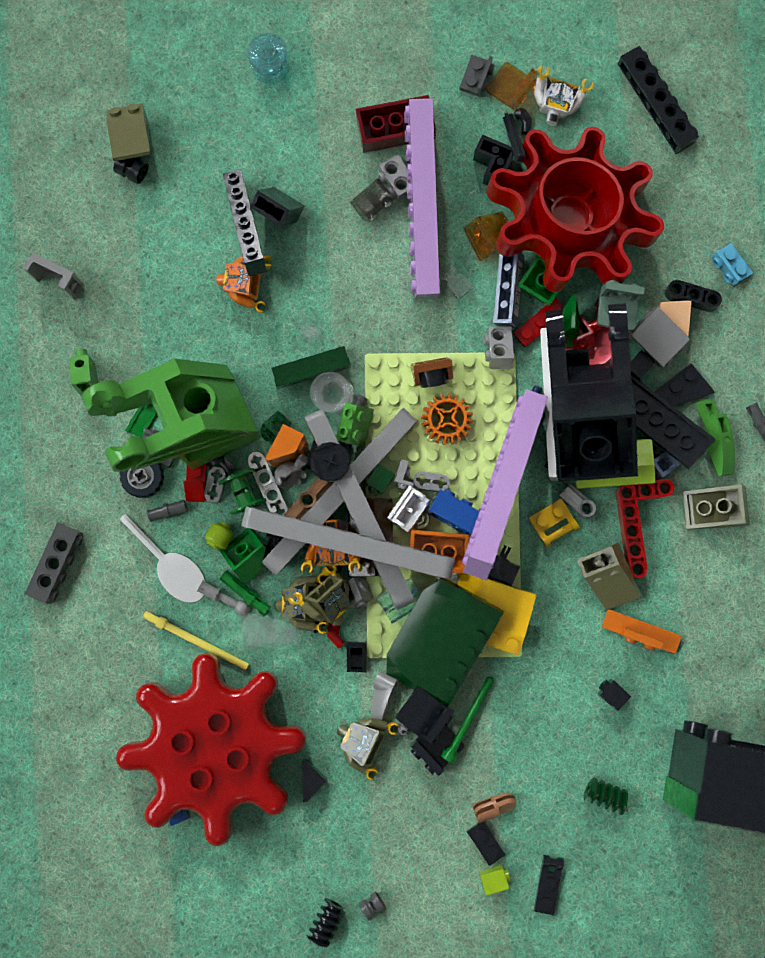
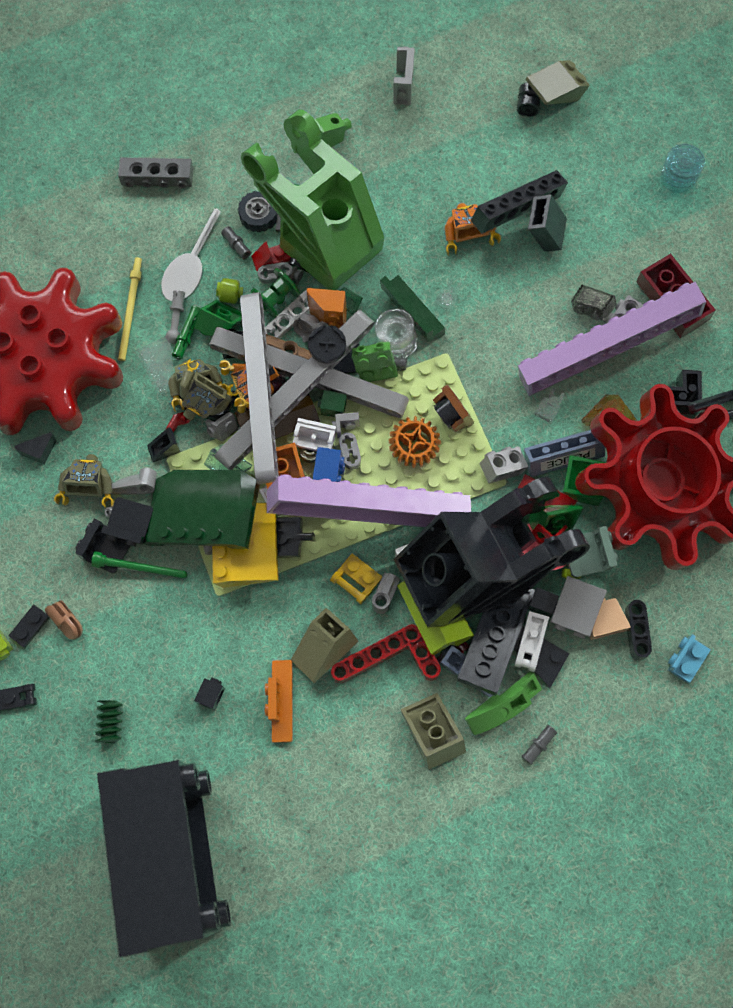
camera: 70 degrees right, 10 degrees down
none -> white plate [514,611,549,672]

